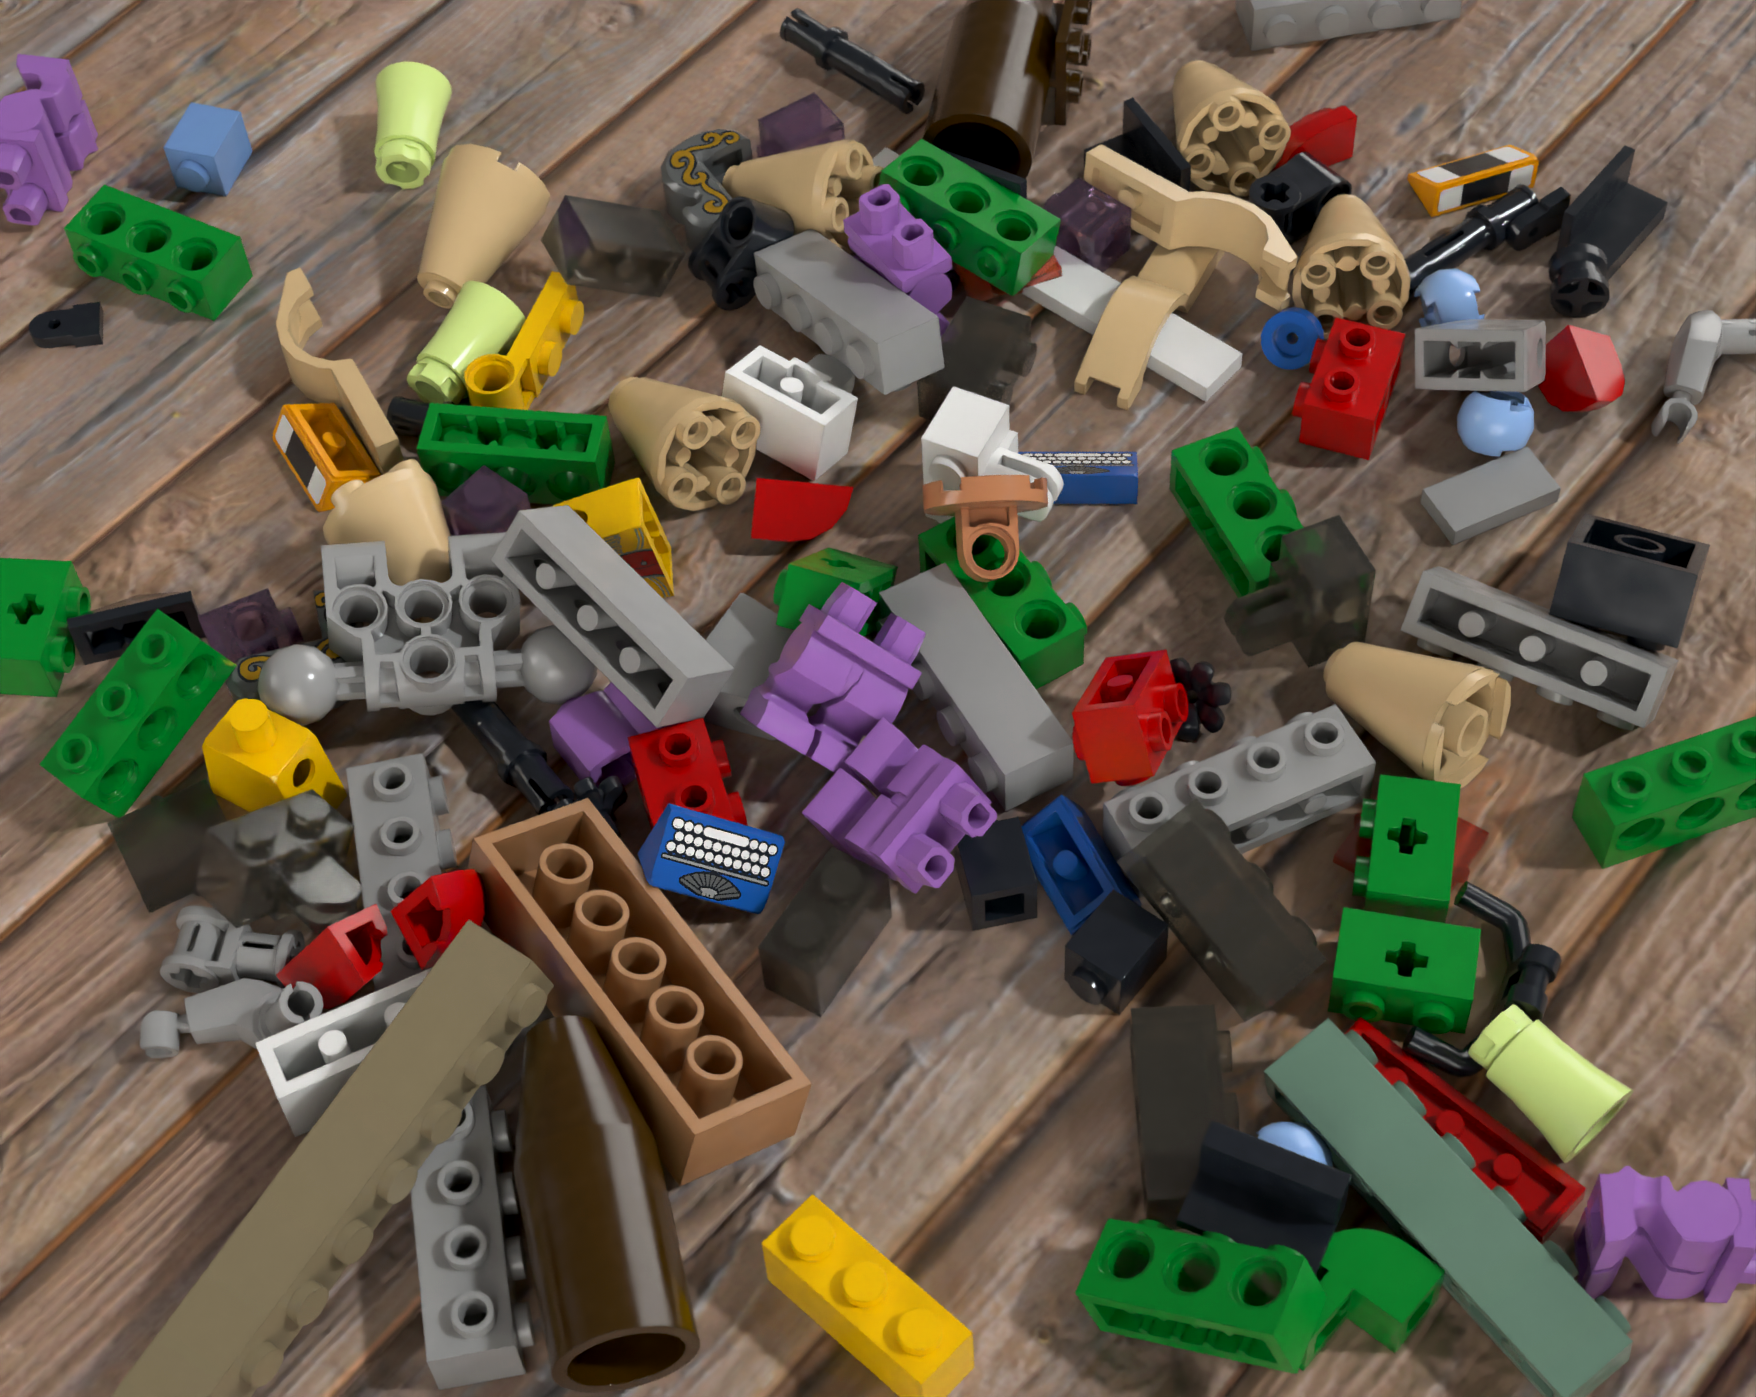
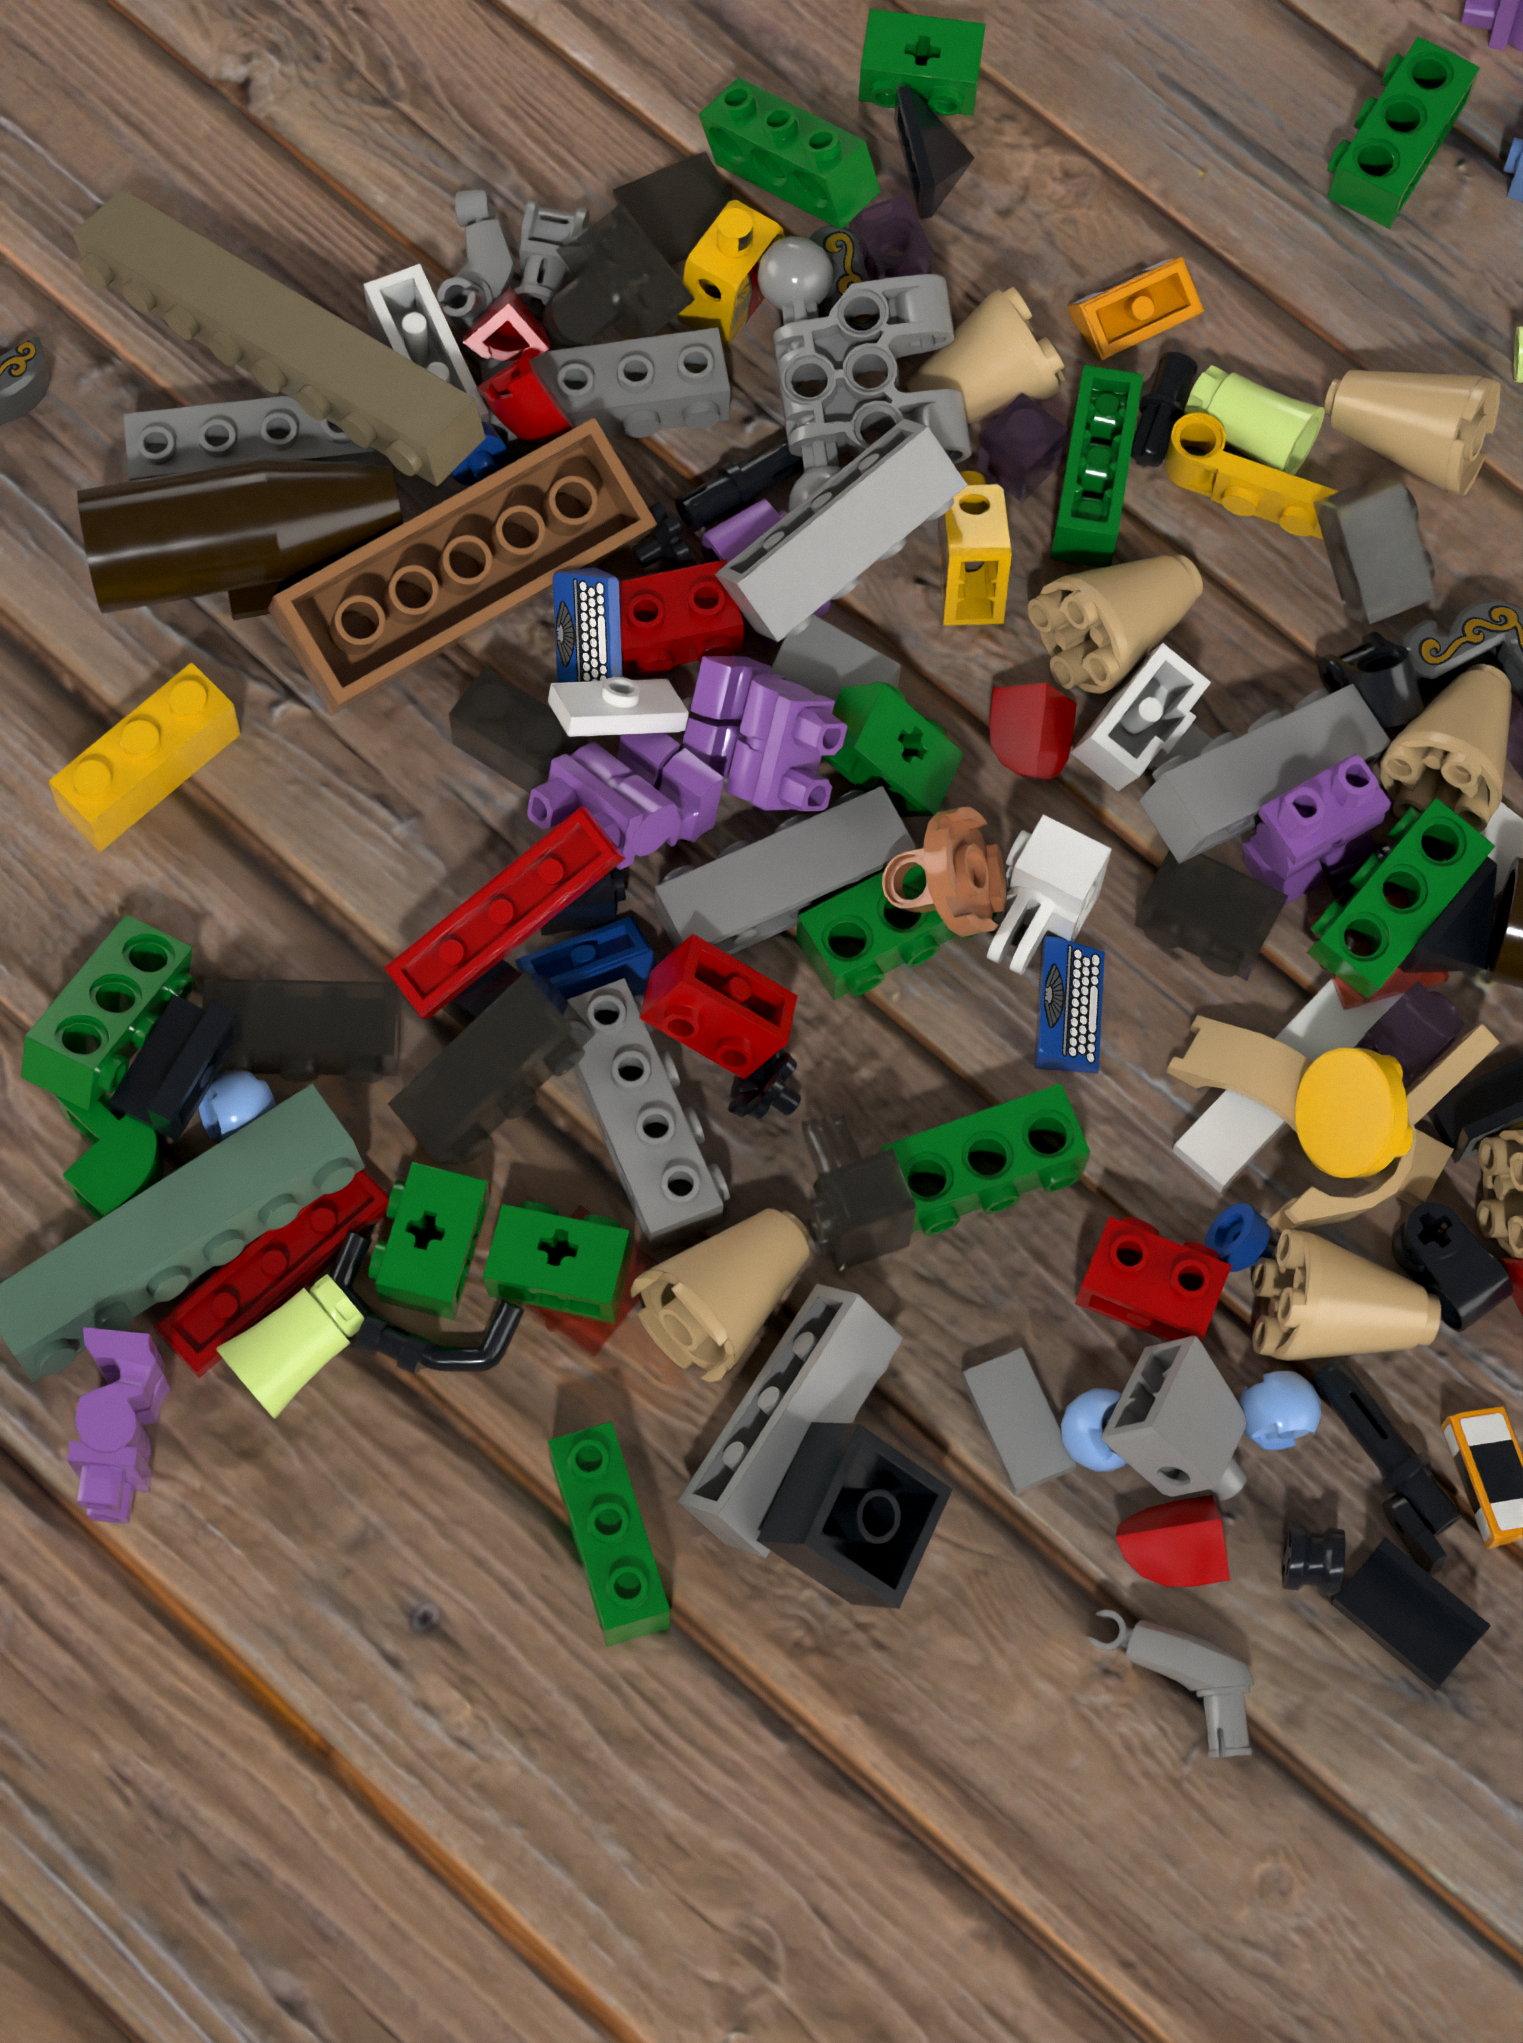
camera: 85 degrees right, 15 degrees up
black piece [29,302,104,348] -> none
tan piece [276,267,404,475] -> none
none -> red tile [384,806,626,1019]
none -> white plate [548,677,689,737]
none -> yellow tile [1295,1047,1413,1178]

